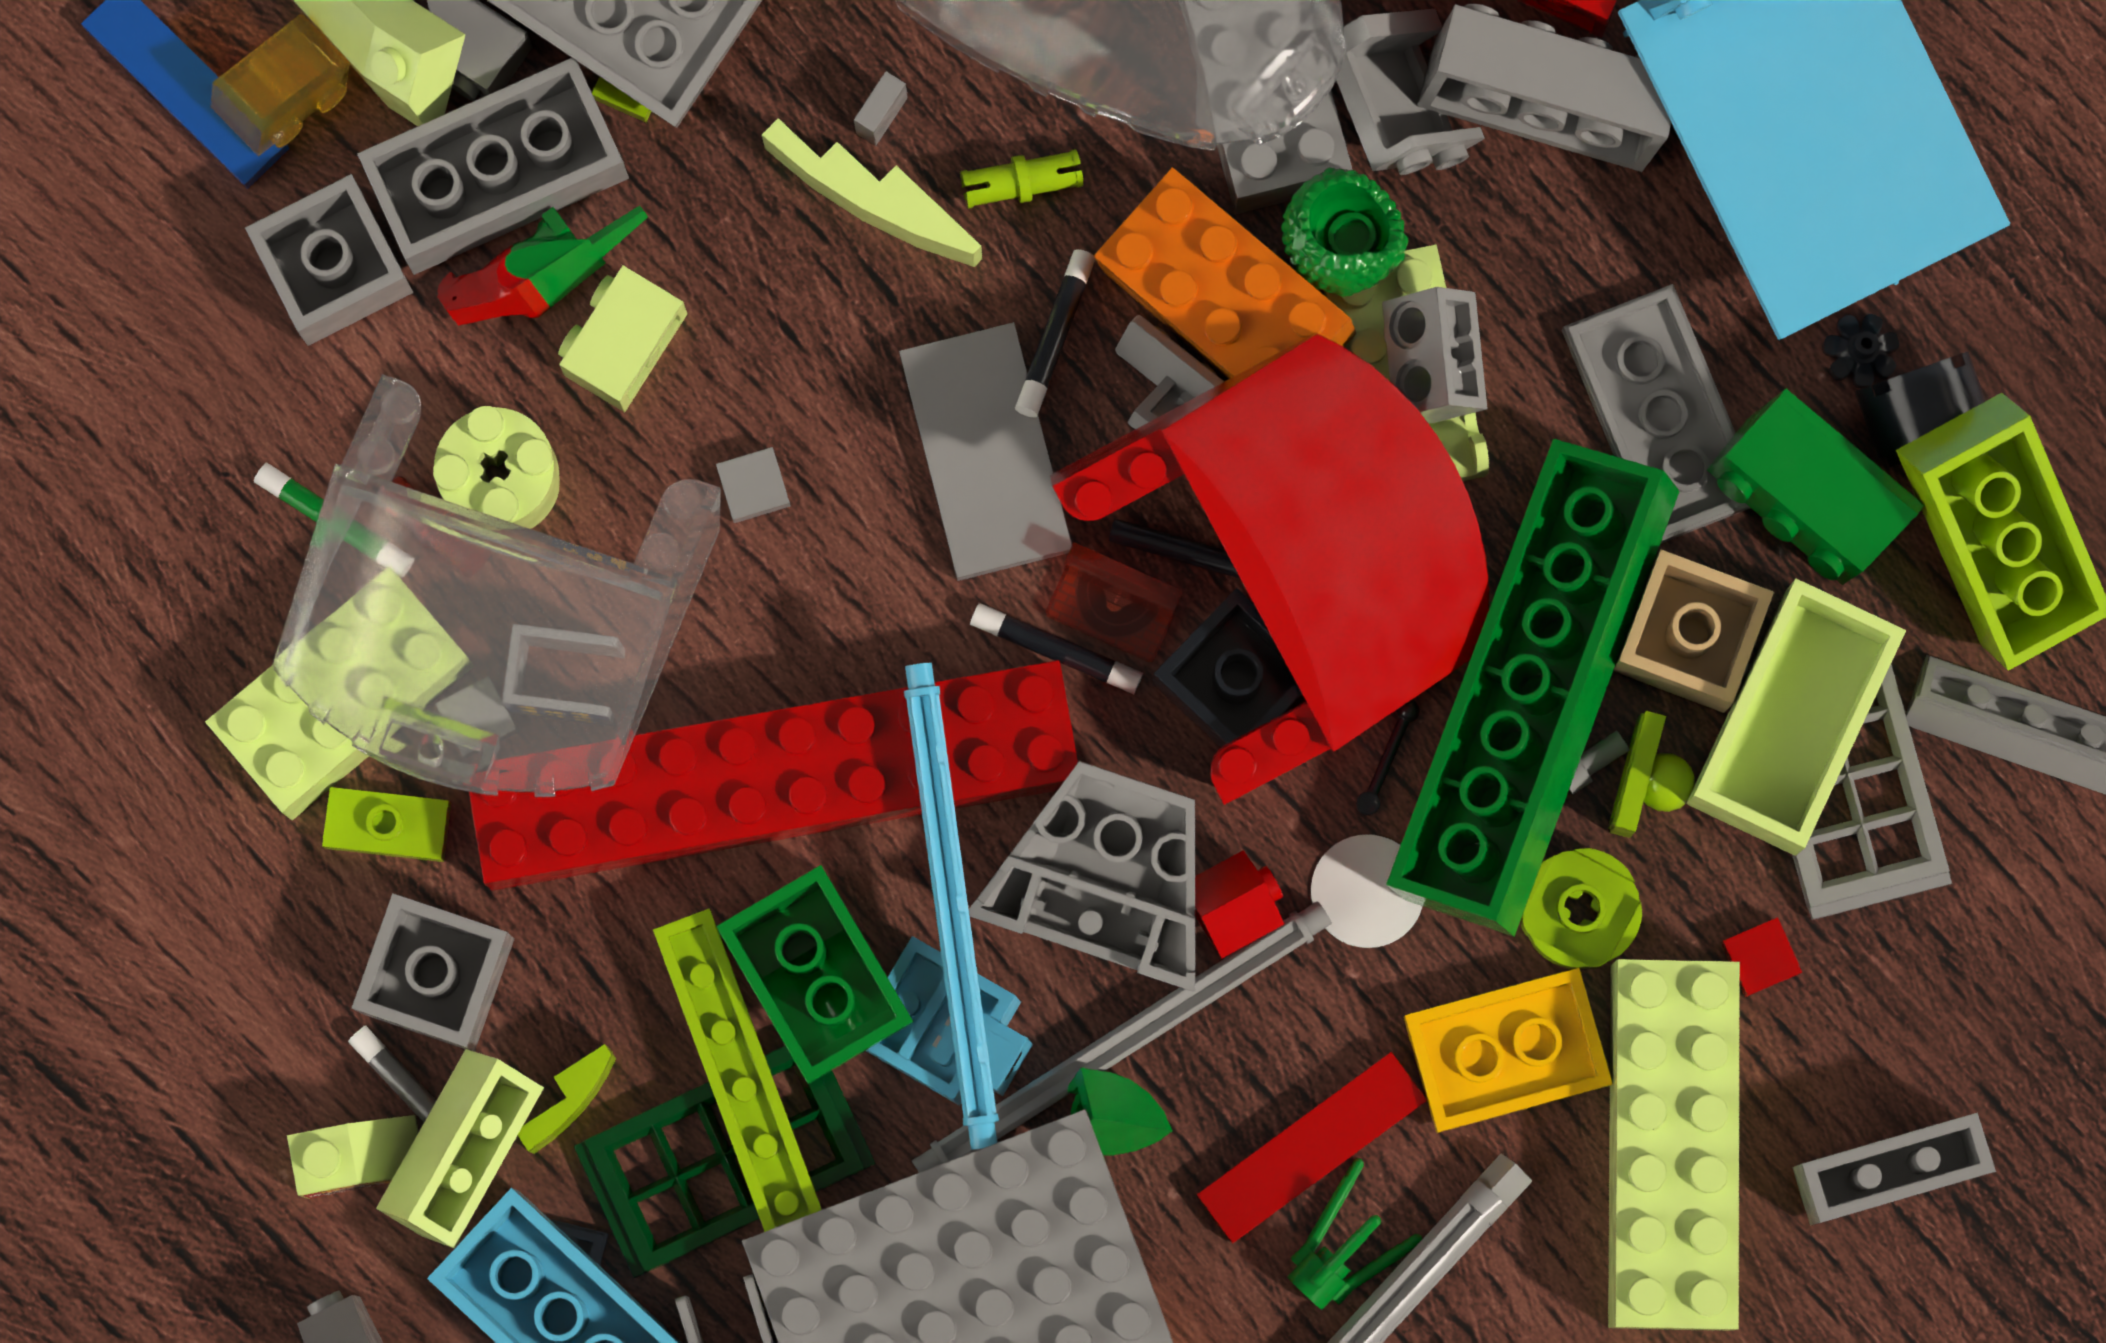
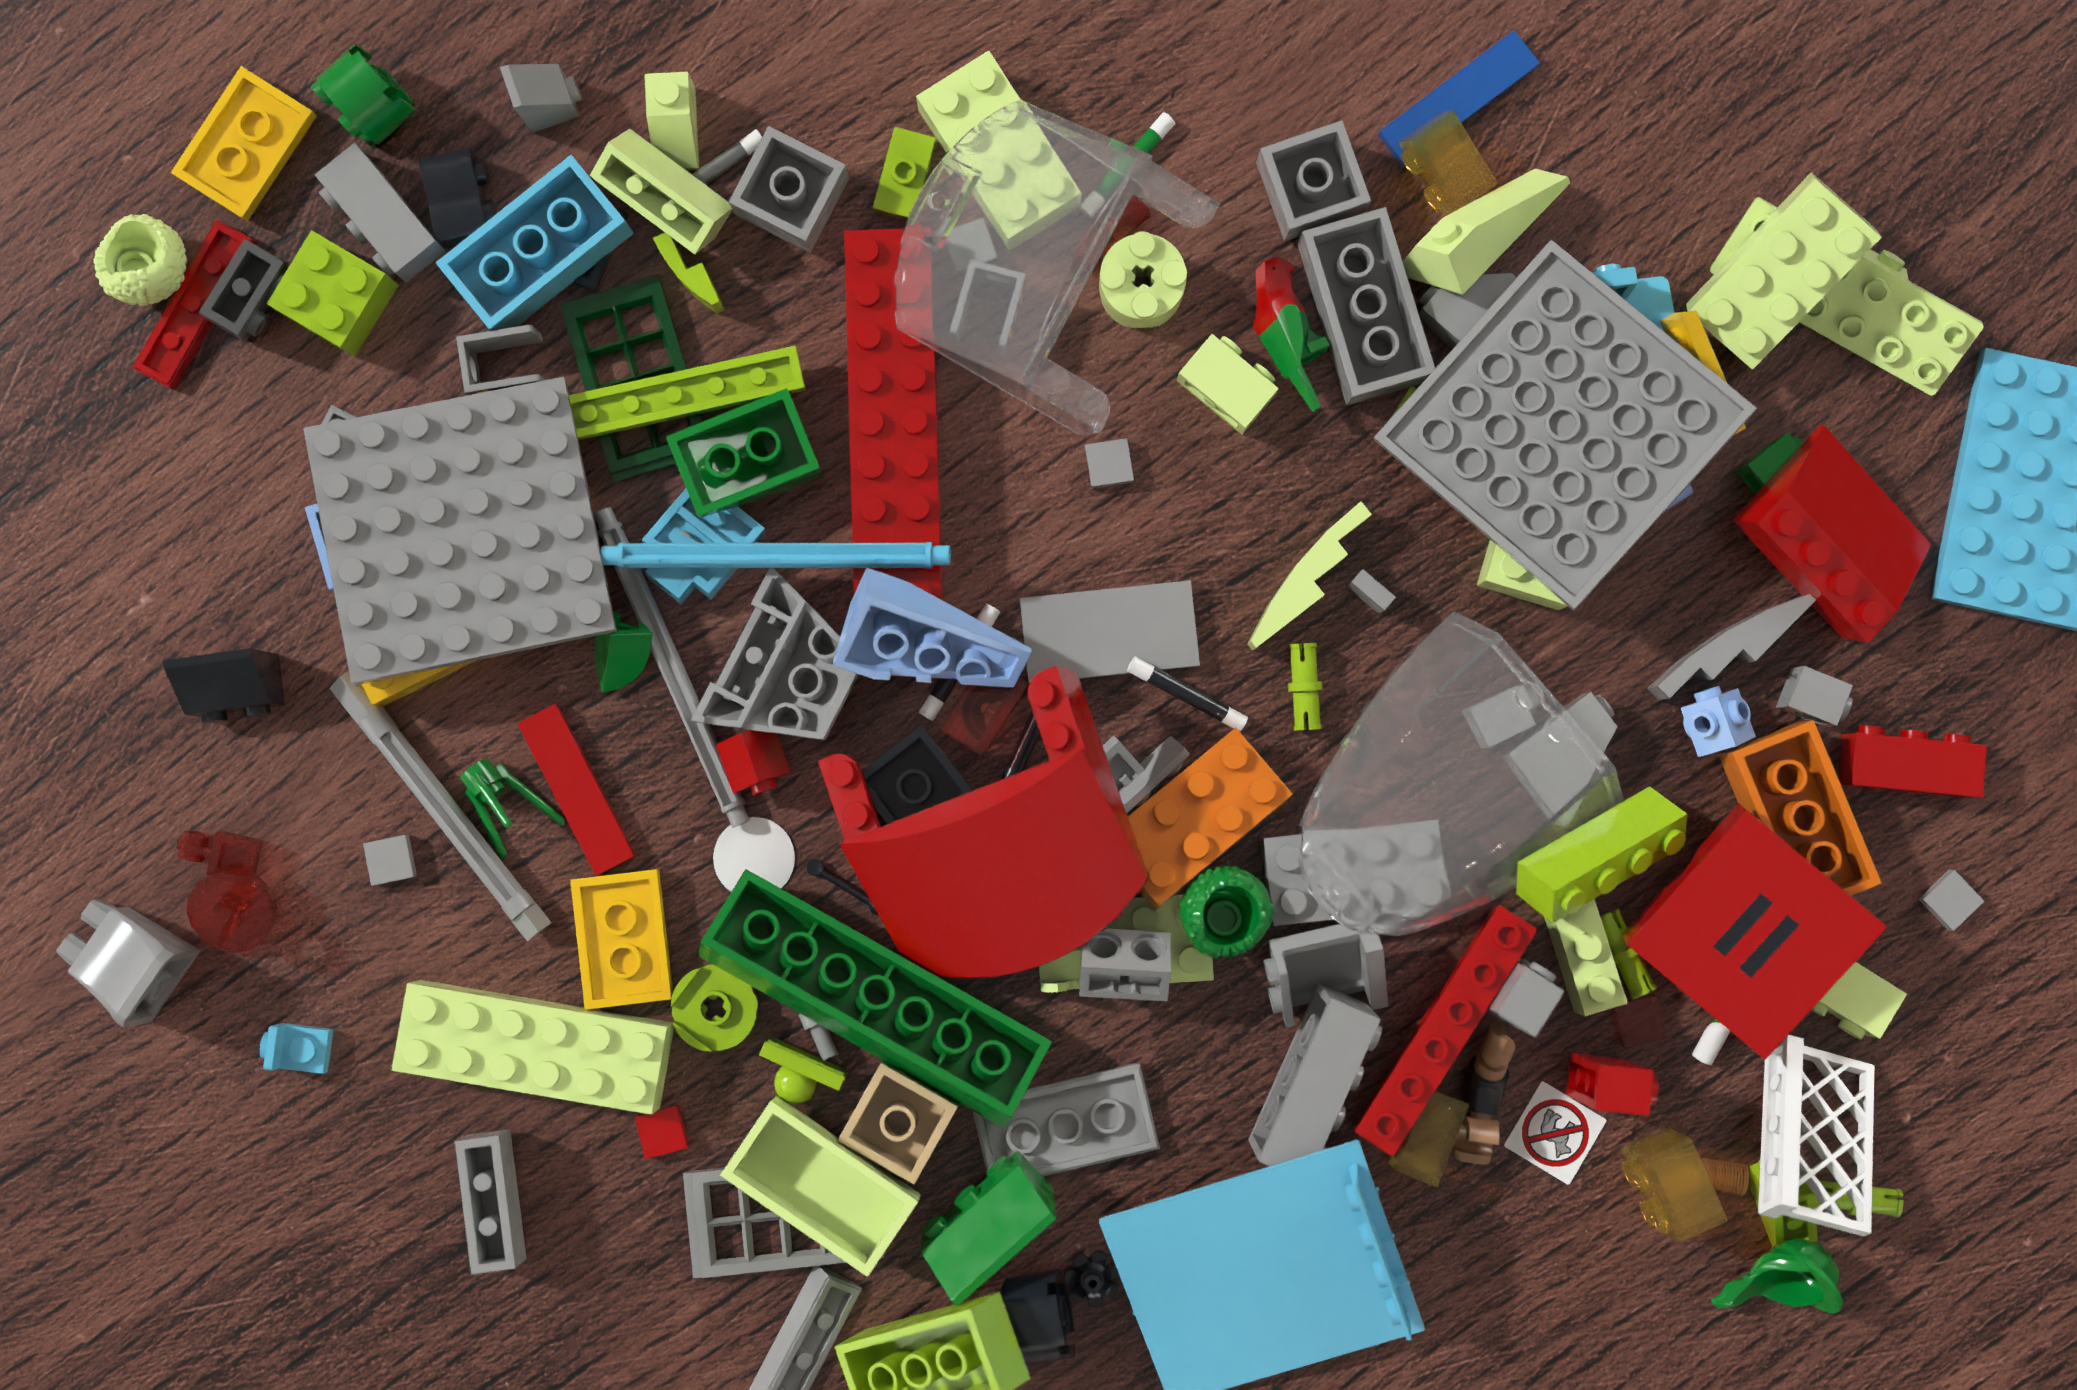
camera: 100 degrees right, 5 degrees up
none -> light blue wedge [833,568,1031,687]

